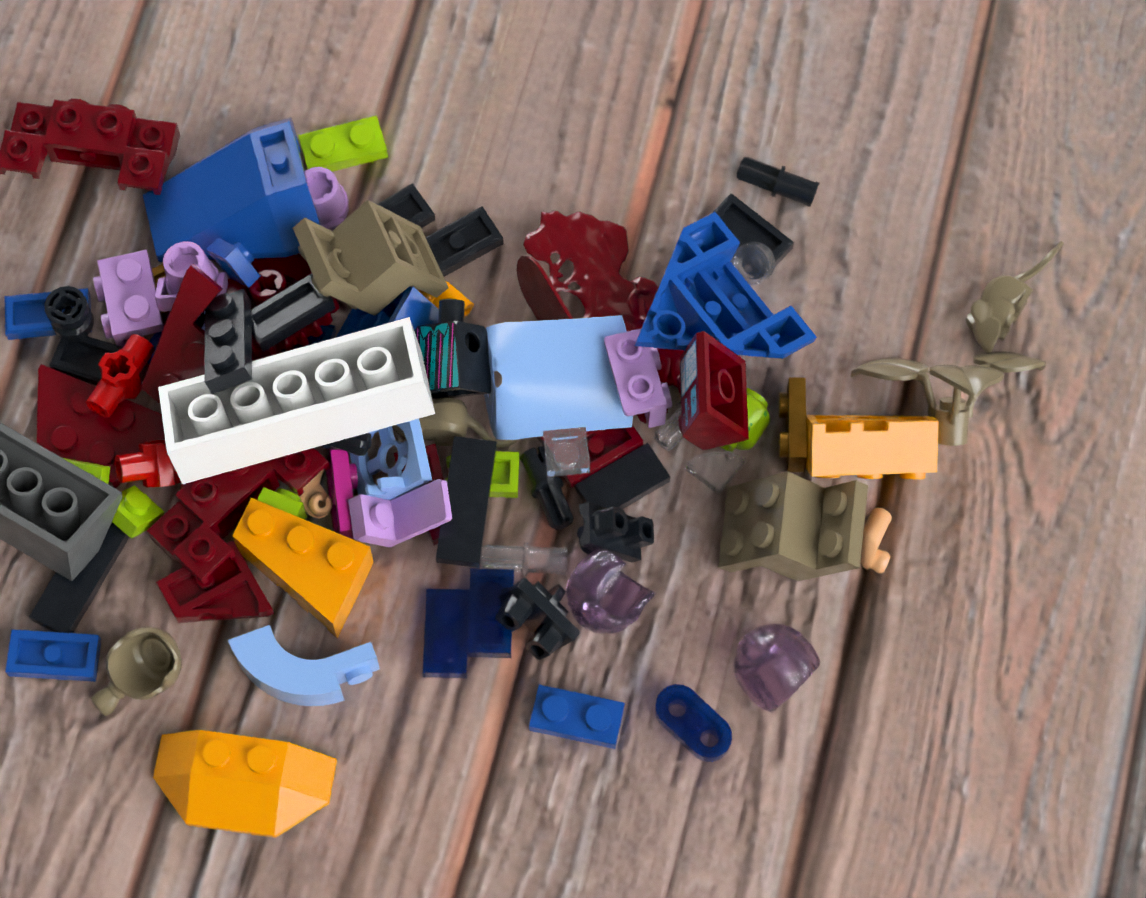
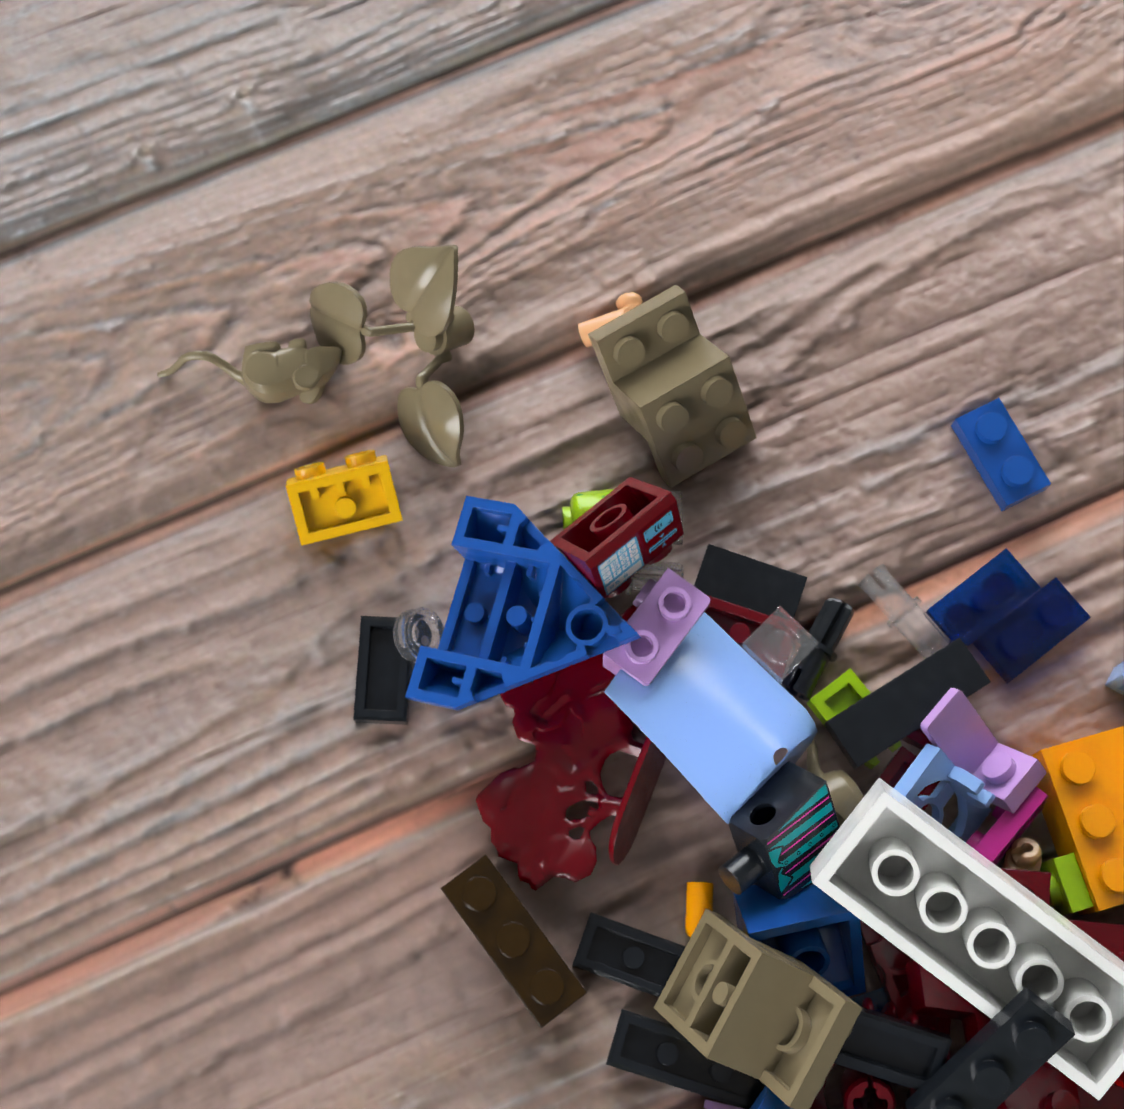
camera: 130 degrees left, 5 degrees up
black hips [495,577,580,660] -> none
clear purple piece [566,549,656,634] -> none
black hips [577,502,654,563] -> none
clear blue plate [655,684,732,762] -> none
clear purple piece [733,624,820,713] -> none
black axle [737,157,819,207] -> none
pearl gold plate [778,377,807,472] -> none
light orange wedge [805,415,939,479] -> none
none -> yellow bracket [285,450,403,546]
none -> dark brown brick [440,855,587,1029]

